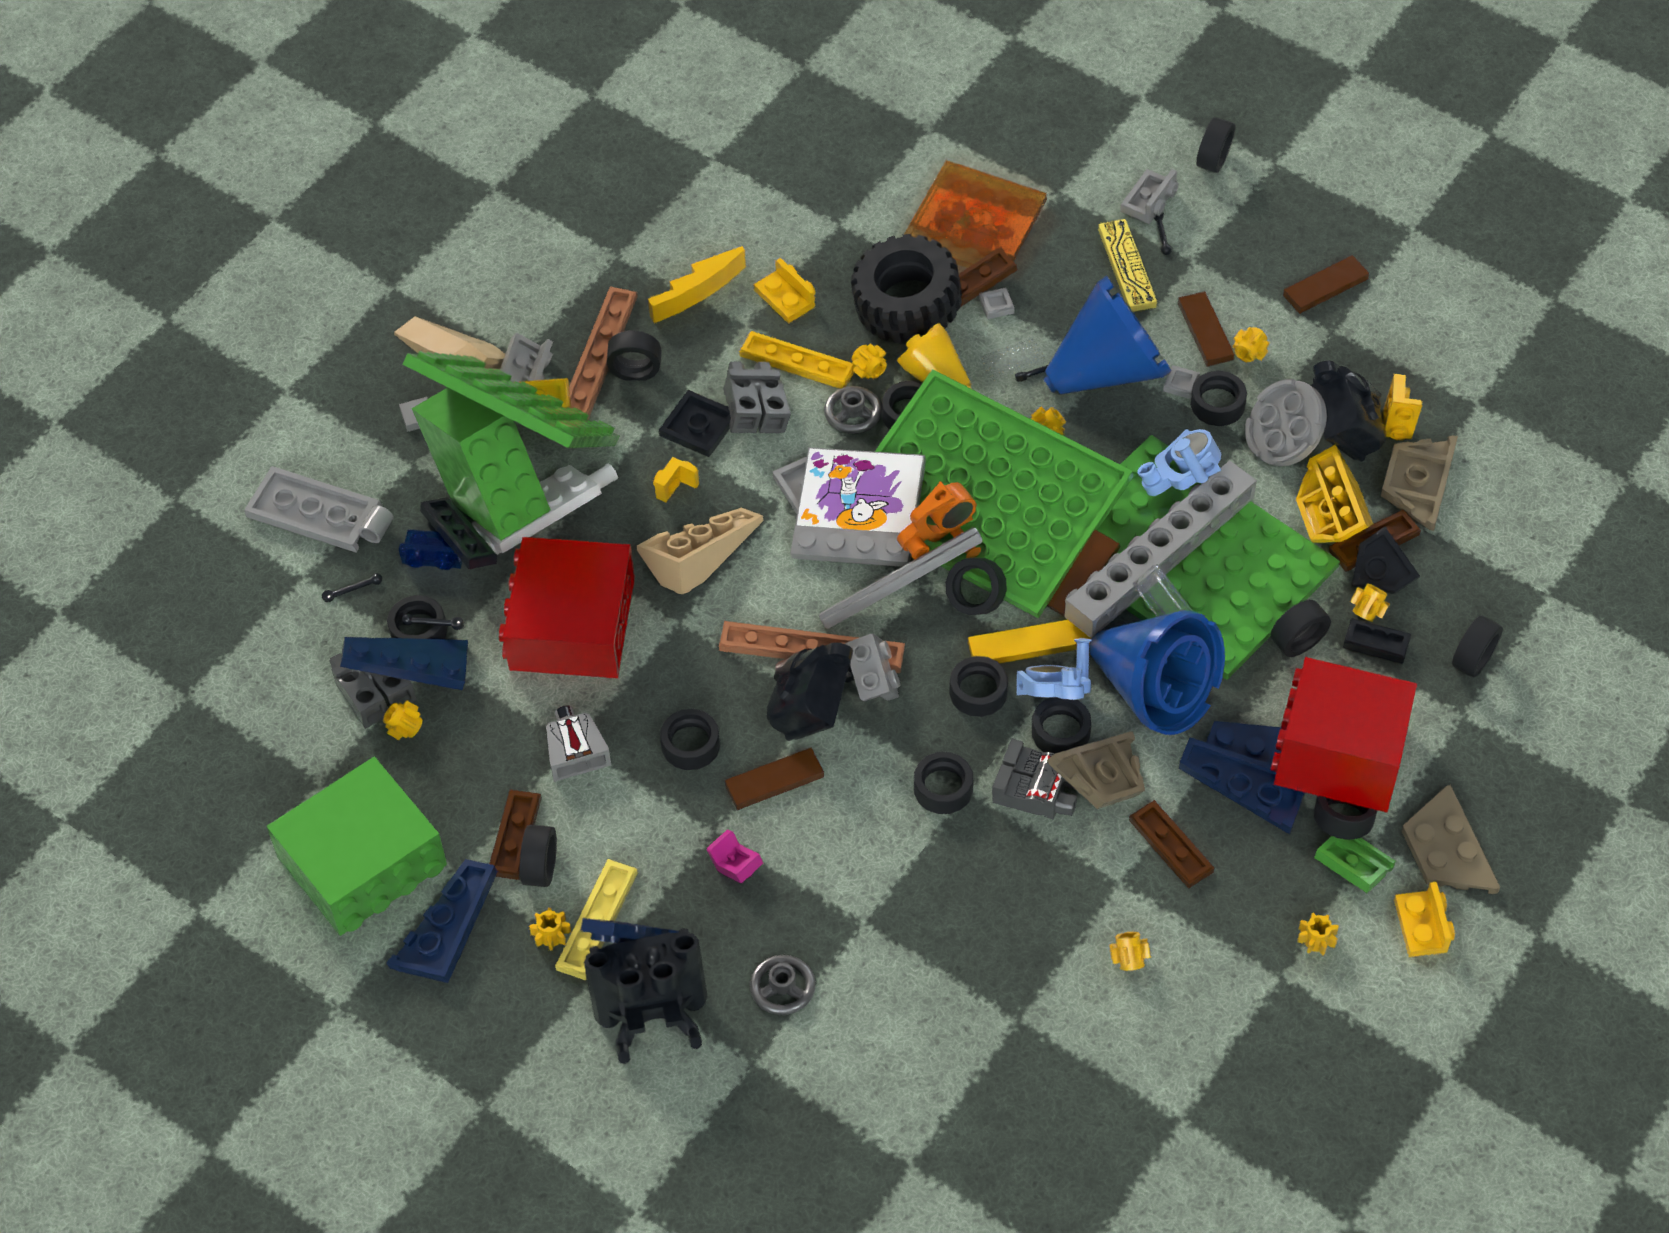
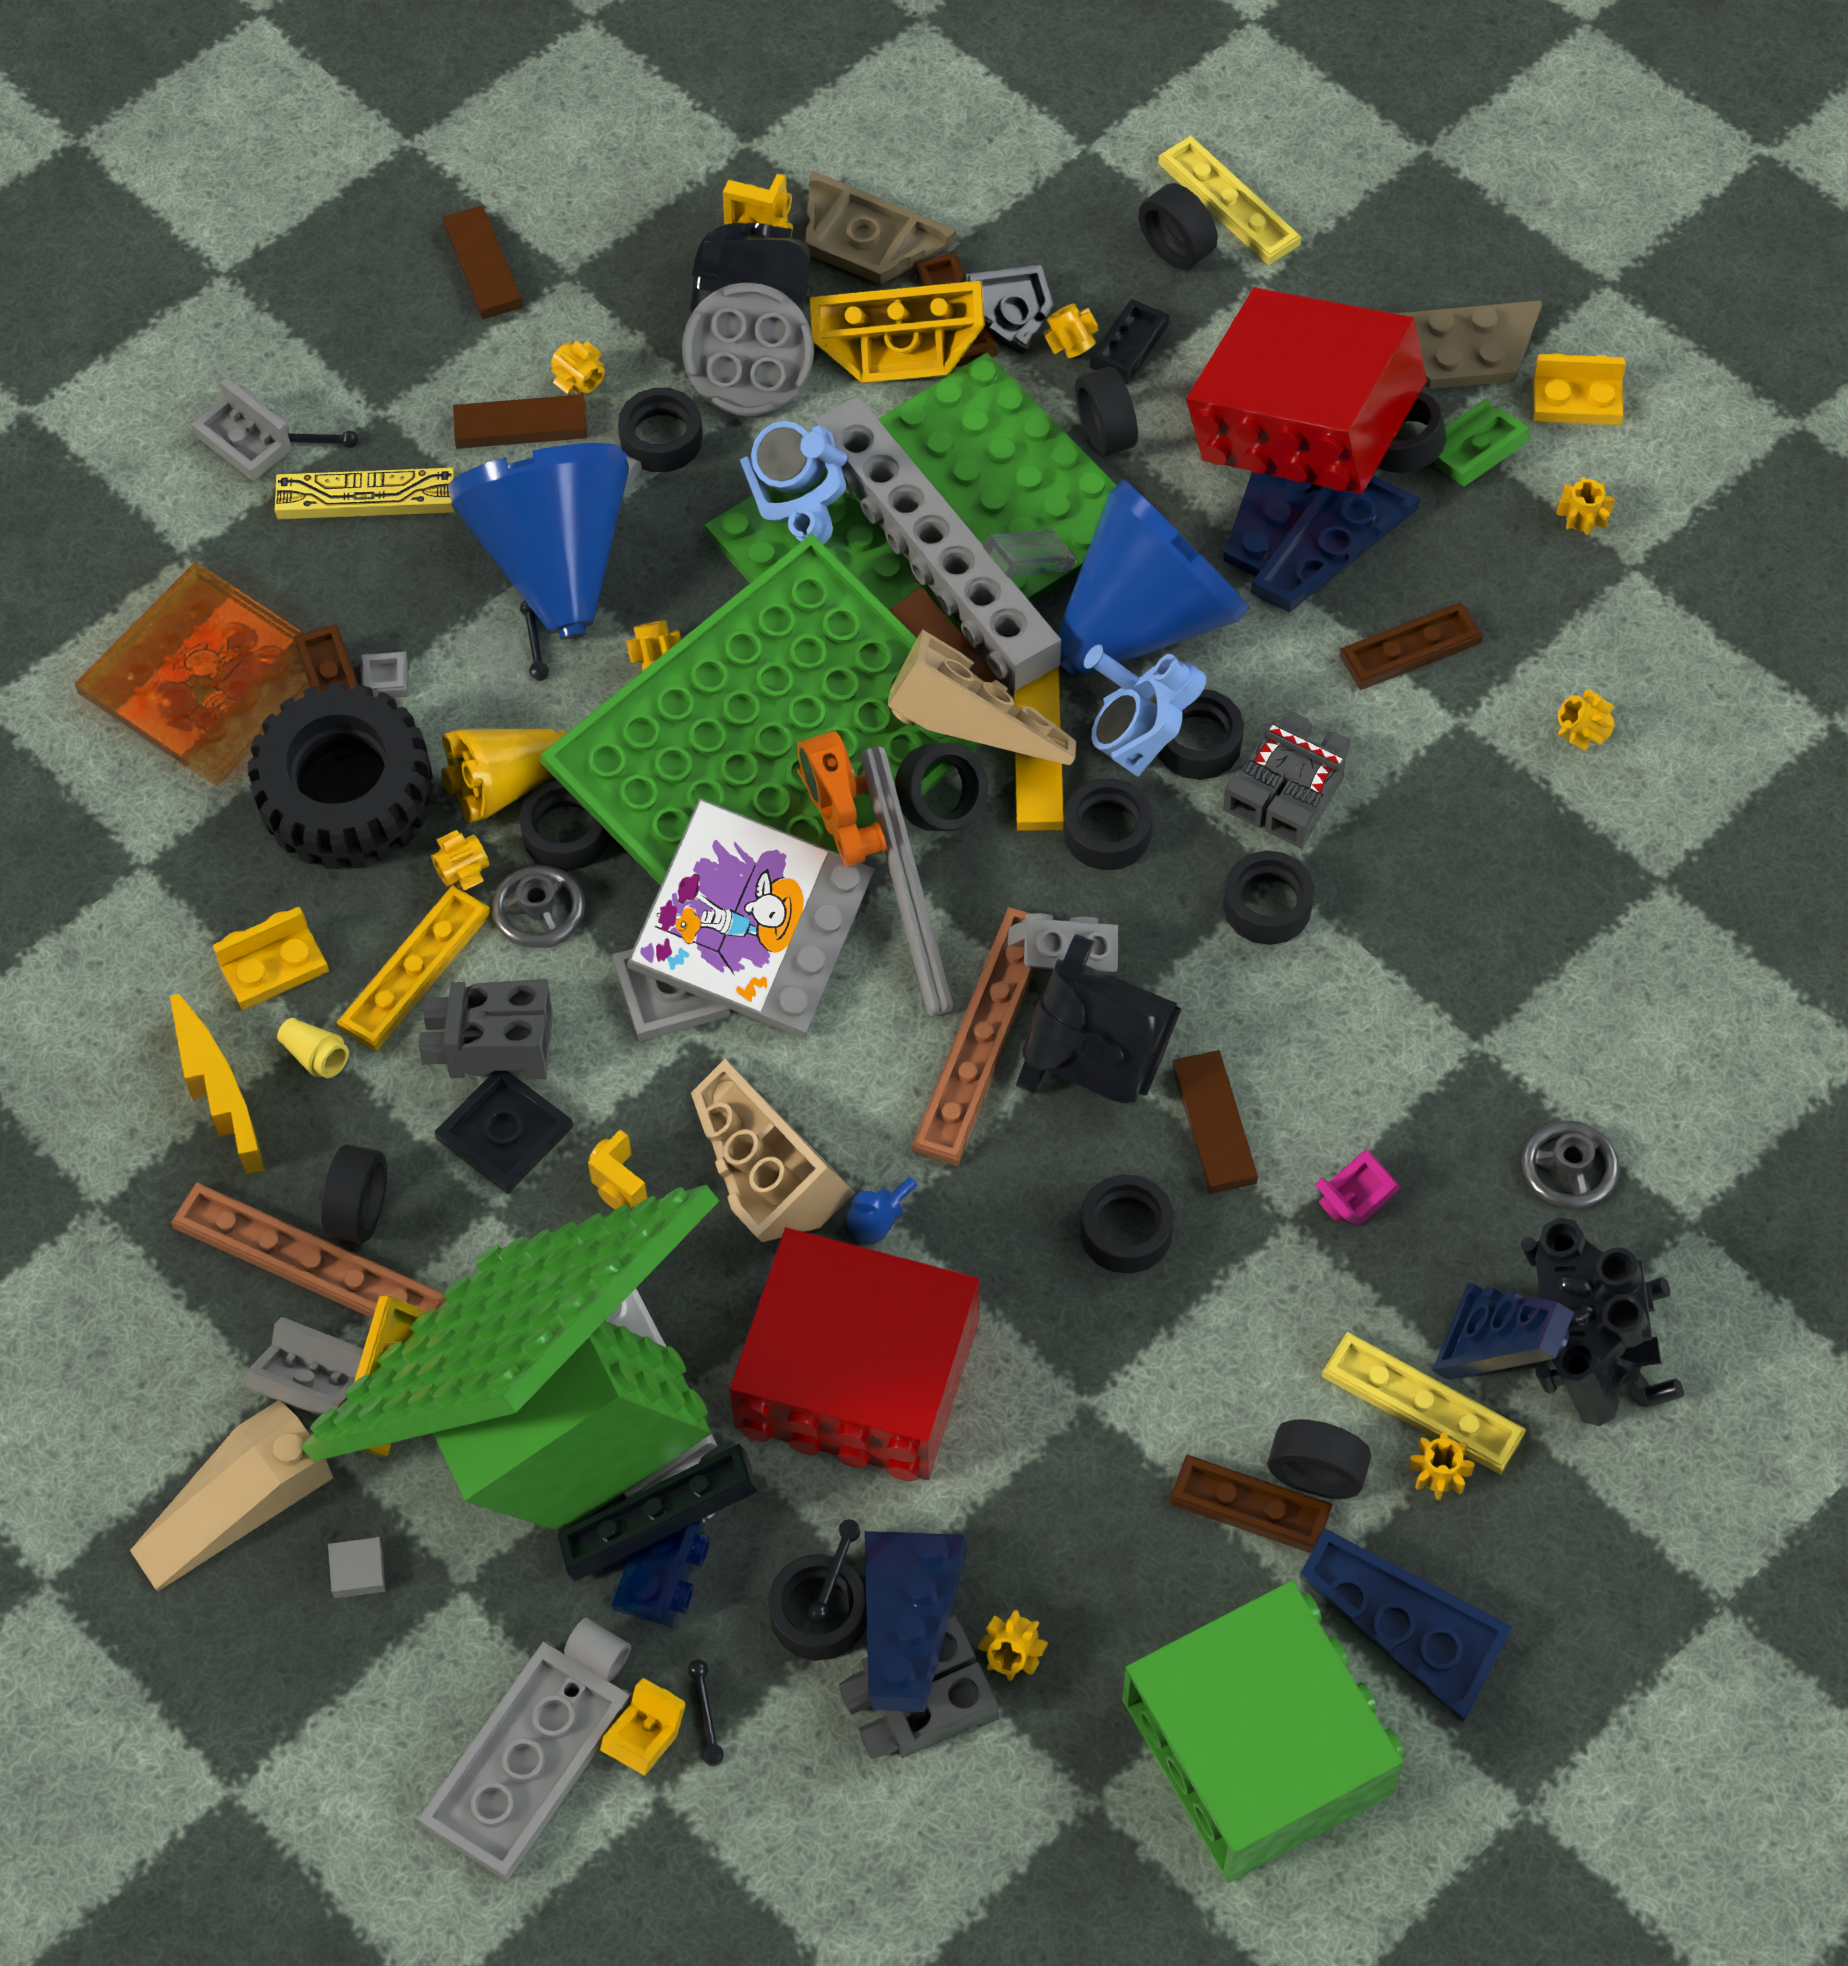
camera: 80 degrees left, 5 degrees up
light grey torso [546,705,611,782] -> none
dark tan wing [1047,731,1145,809] -> none
black tyre [1196,117,1235,173] -> none
none -> light yellow cone [277,1018,349,1079]
none -> yellow bracket [600,1678,686,1776]
none -> blue piece [846,1177,917,1245]
none -> tan wedge [887,630,1076,765]
none -> light yellow tile [1158,135,1301,266]

